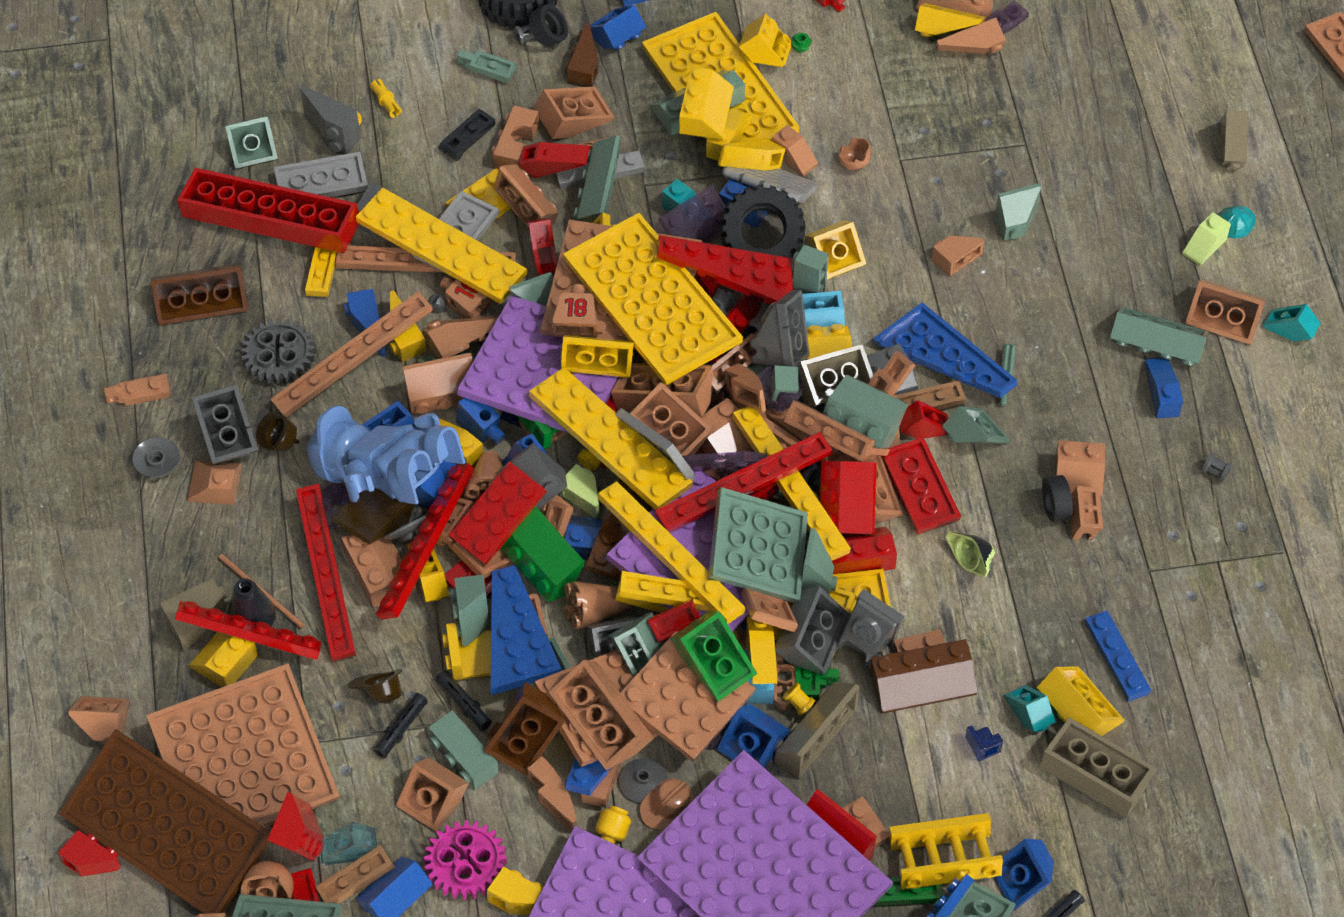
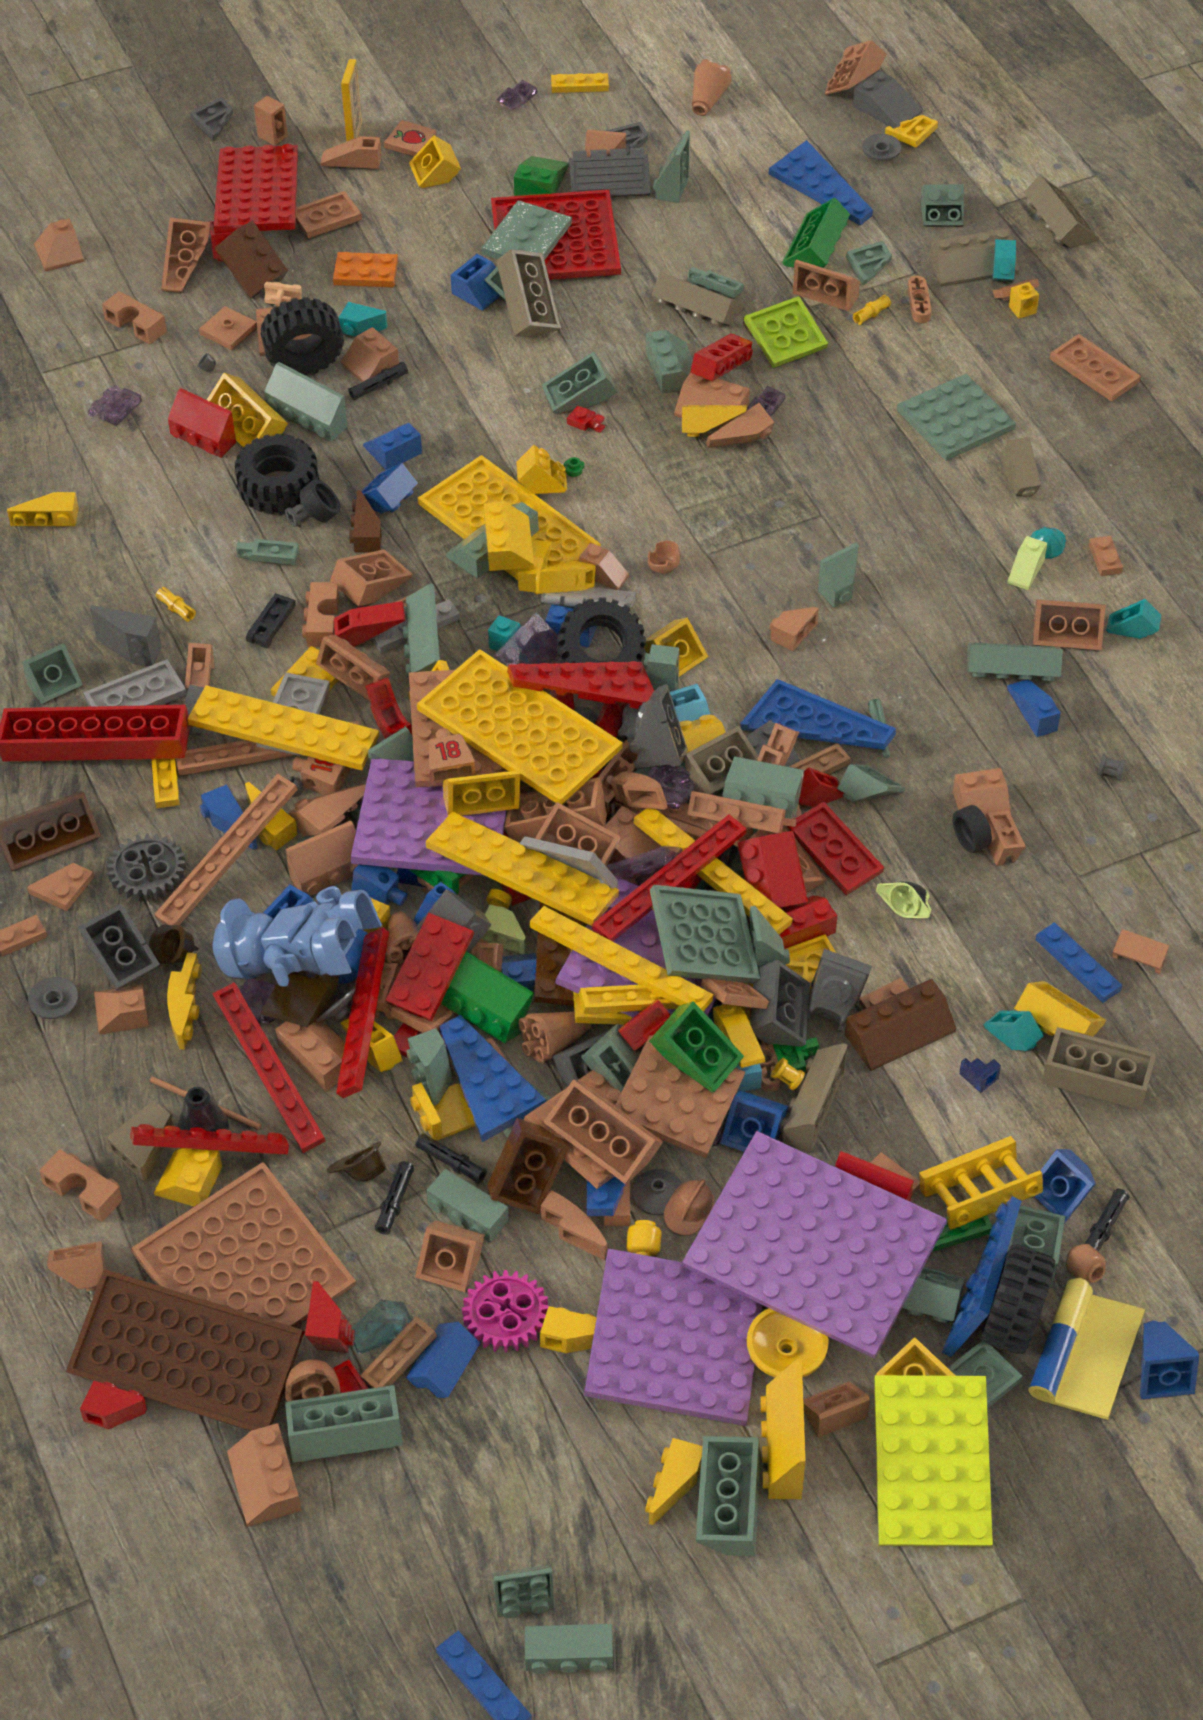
camera: 15 degrees left, 5 degrees down
sand green panel [770,365,799,401] -> none
none -> nougat wing [27,863,94,911]
none -> nougat arch [39,1149,122,1222]
none -> yellow slope [167,953,202,1050]
none -> nougat slope [185,643,215,689]
none -> sand green plate [897,374,1016,461]
none -> nougat plate [1088,536,1123,576]
none -> nougat hinge [1112,929,1169,974]

